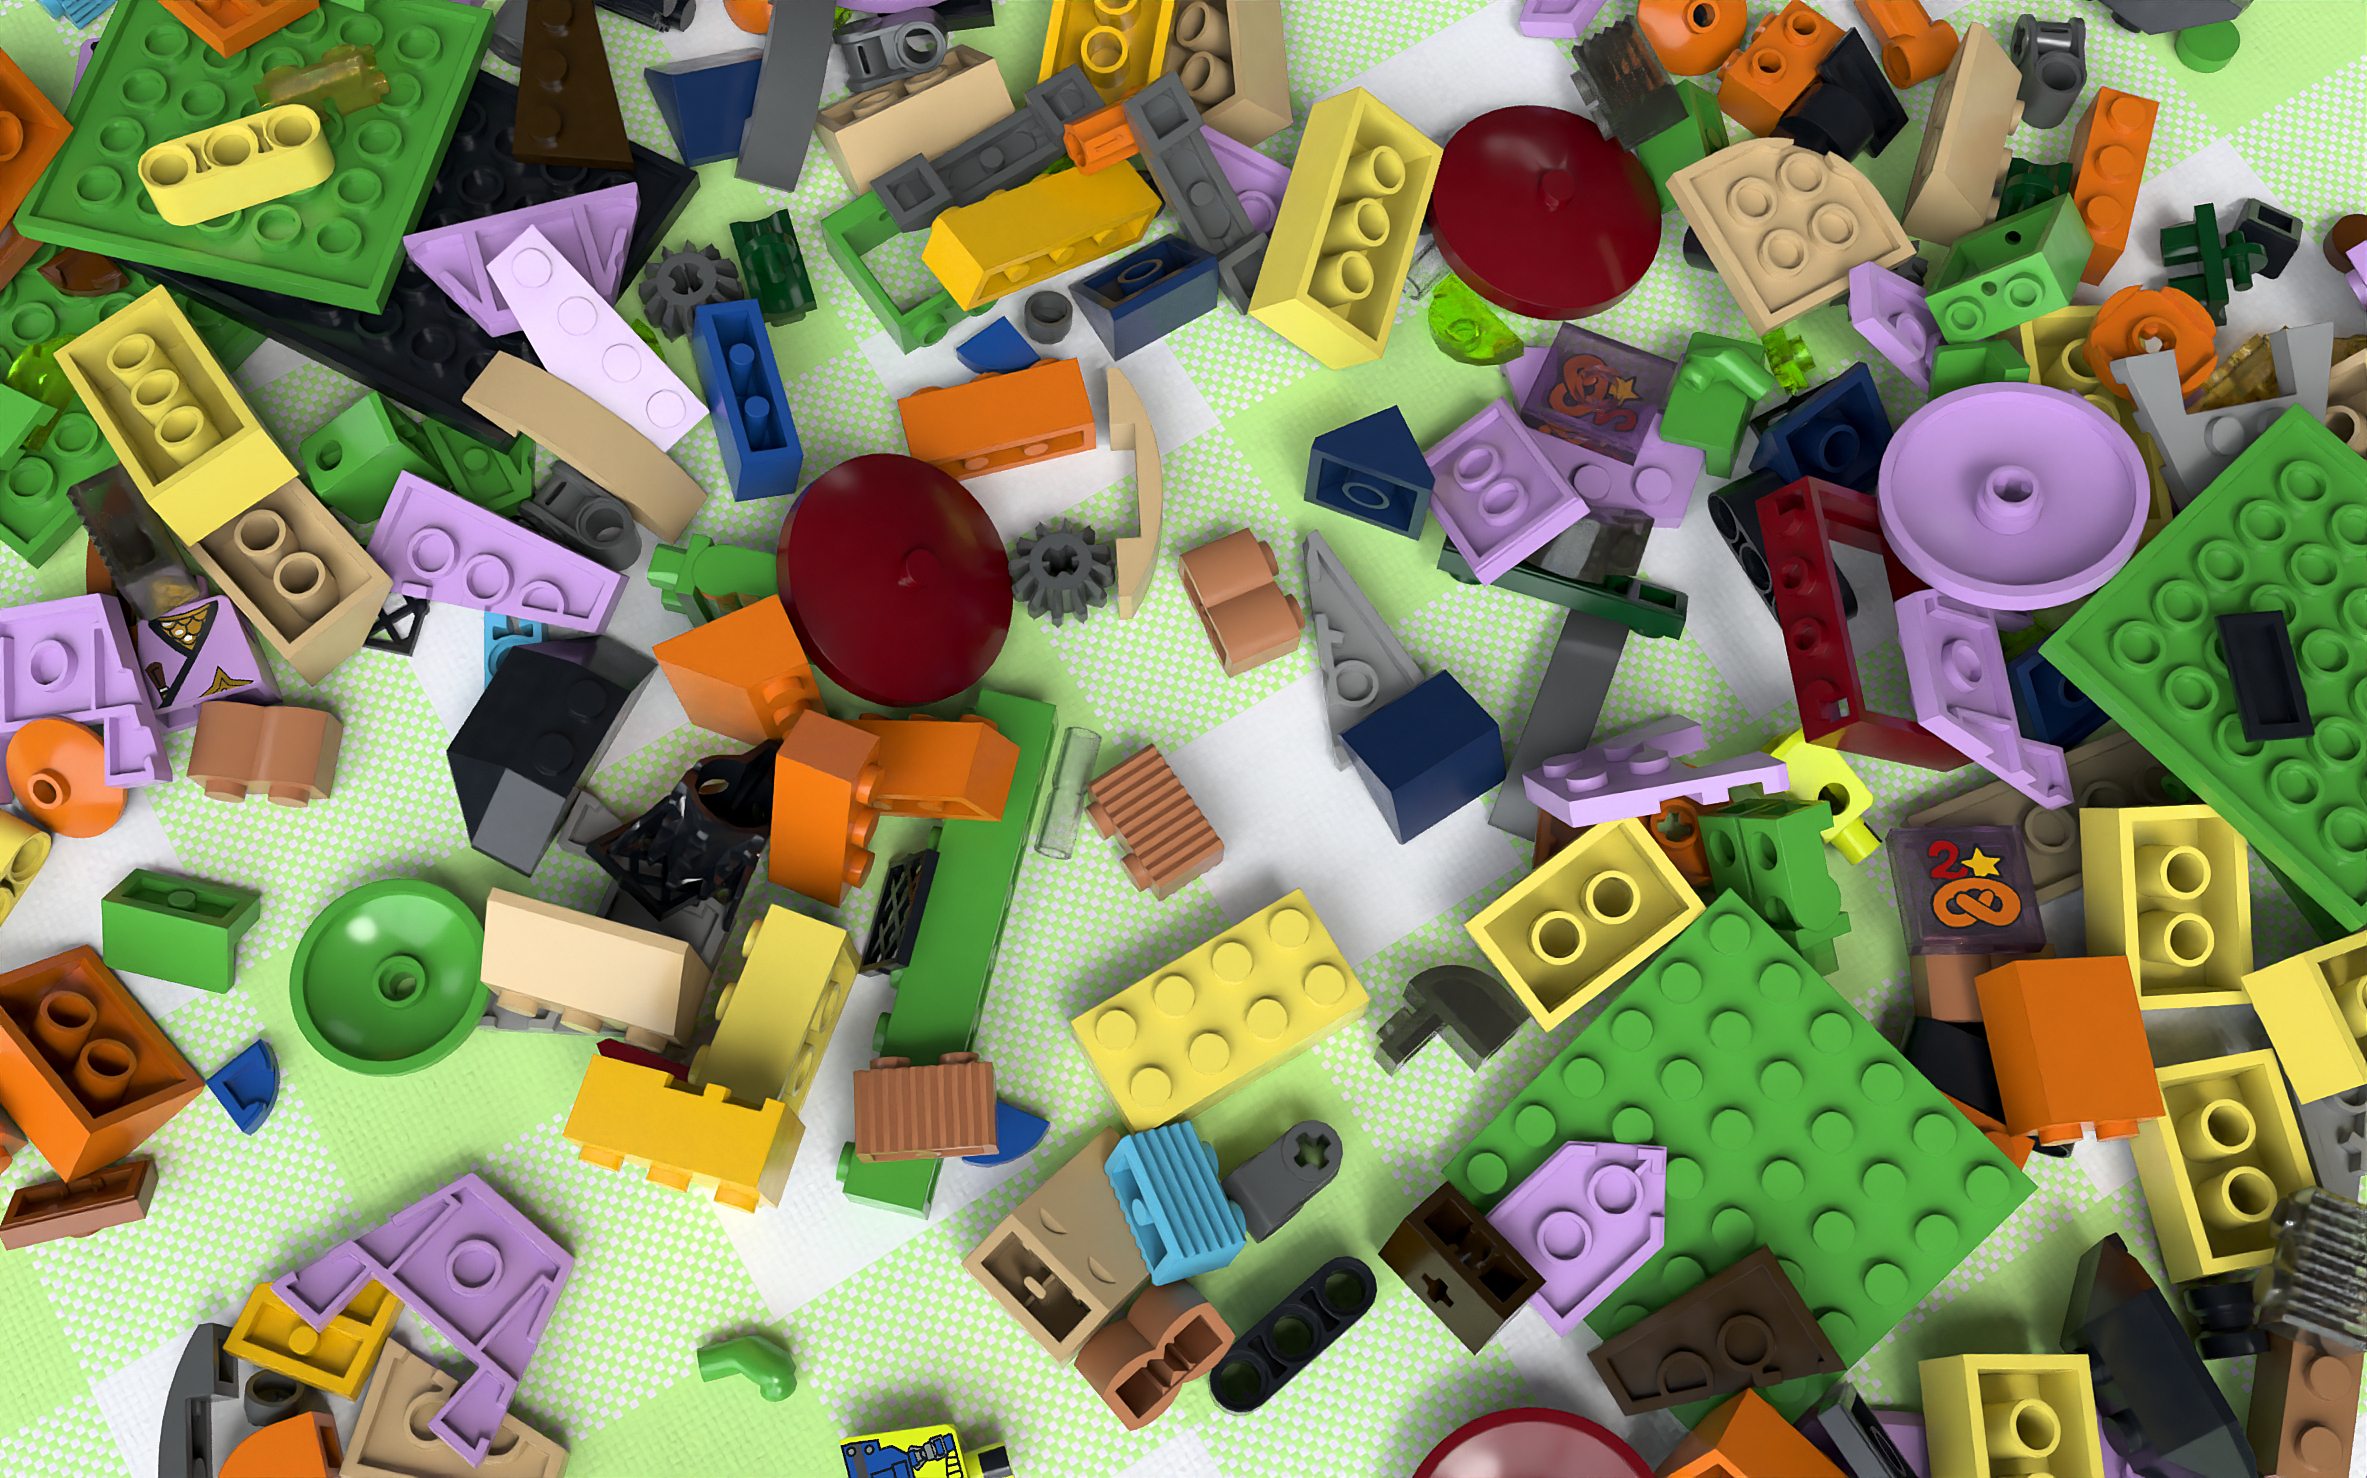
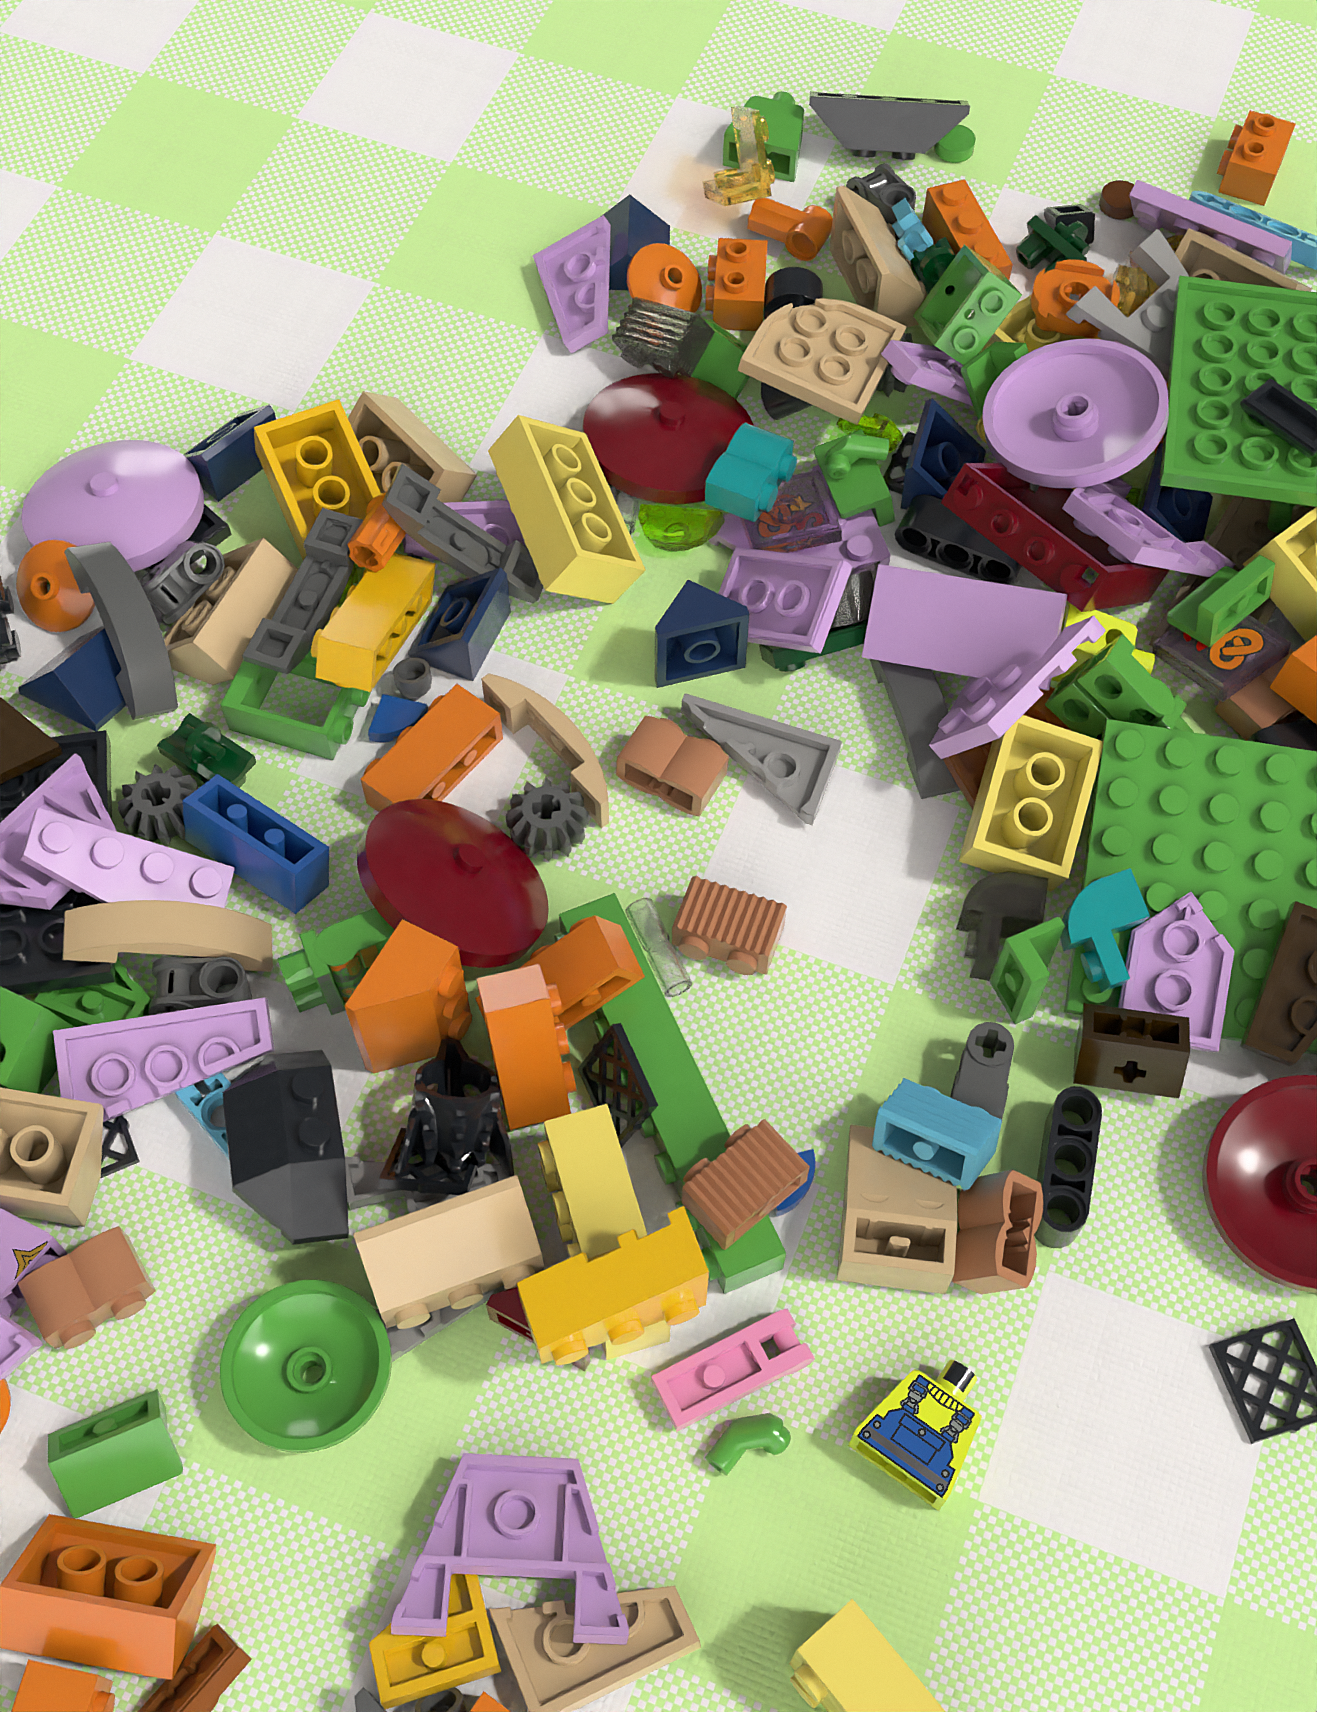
camera: 35 degrees left, 10 degrees down
blue tile [205,1039,280,1136] -> none
light yellow brick [1070,888,1370,1136] -> none
dark blue slope [1337,669,1507,845] -> none
black tile [1814,27,1909,158] -> none
none -> bright pink plate [651,1309,815,1432]
none -> teal brick [705,423,797,522]
none -> lavender tile [862,564,1068,690]
none -> medium azure plate [891,198,933,260]
none -> bright green panel [990,917,1065,1024]
none -> teal brick [1060,868,1150,992]
none -> bright green panel [1167,555,1275,647]

